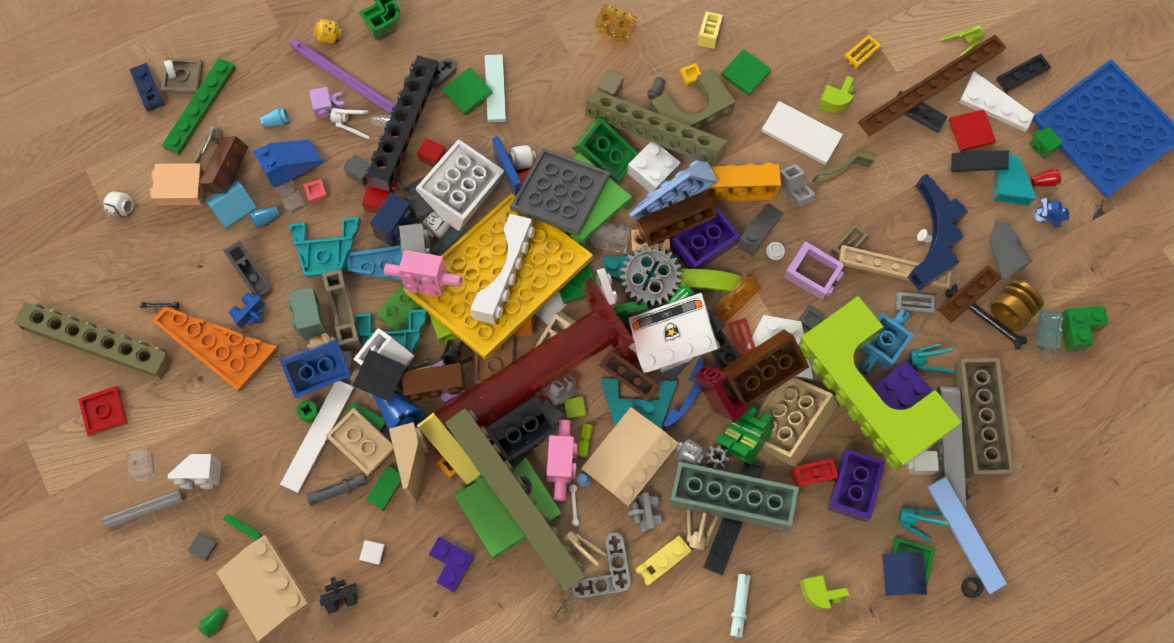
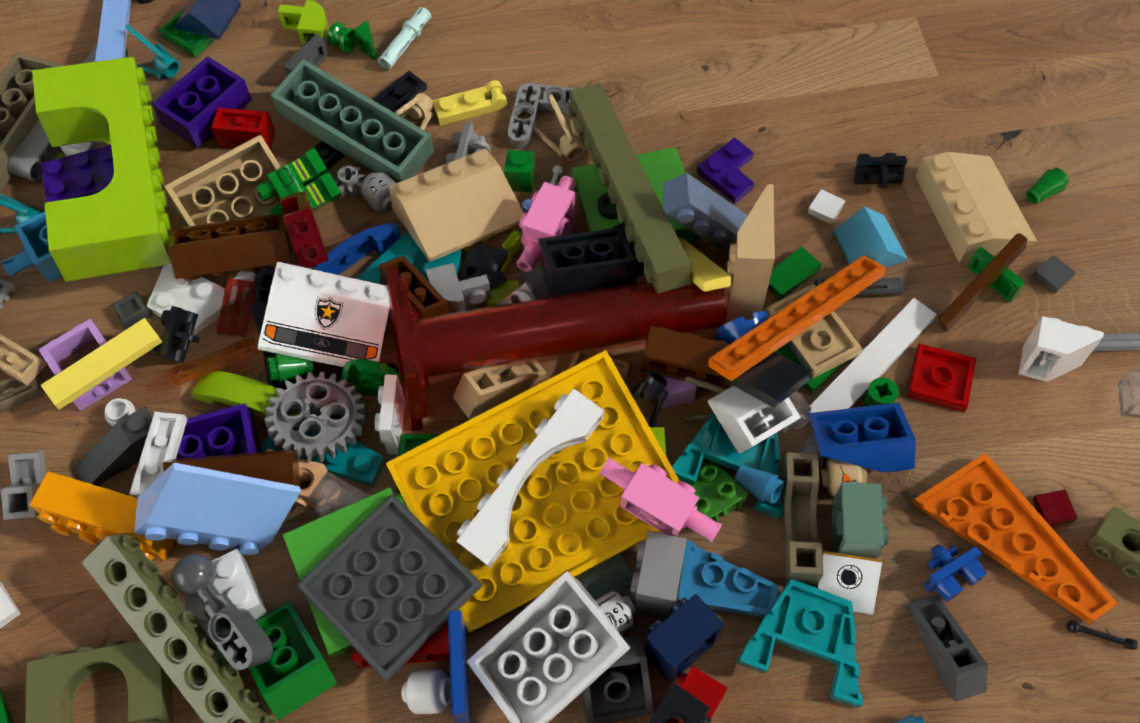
camera: 155 degrees left, 10 degrees down
none -> light yellow tile [41,318,162,410]
none -> white tile [129,412,187,498]
none -> black hips [153,306,200,363]
none -> dark grey beam [172,554,273,670]
none -> dark grey plate [283,34,329,76]
none -> green wheel [327,22,357,53]
none -> green slope [354,21,376,60]
none -> light grey brick [426,263,492,316]
none -> black plate [459,242,508,289]
none -> green brick [504,149,536,193]
none -> sand blue brick [663,172,748,254]
none -> orange tile [708,255,886,381]
none -> dark azure cone [735,465,784,504]
none -> white sticker [818,551,883,615]
none -> medium azure slope [833,206,908,267]
none -> red tile [906,343,977,413]
none -> reddish brown tile [939,233,1028,332]
none -> dark red tile [1032,489,1077,526]

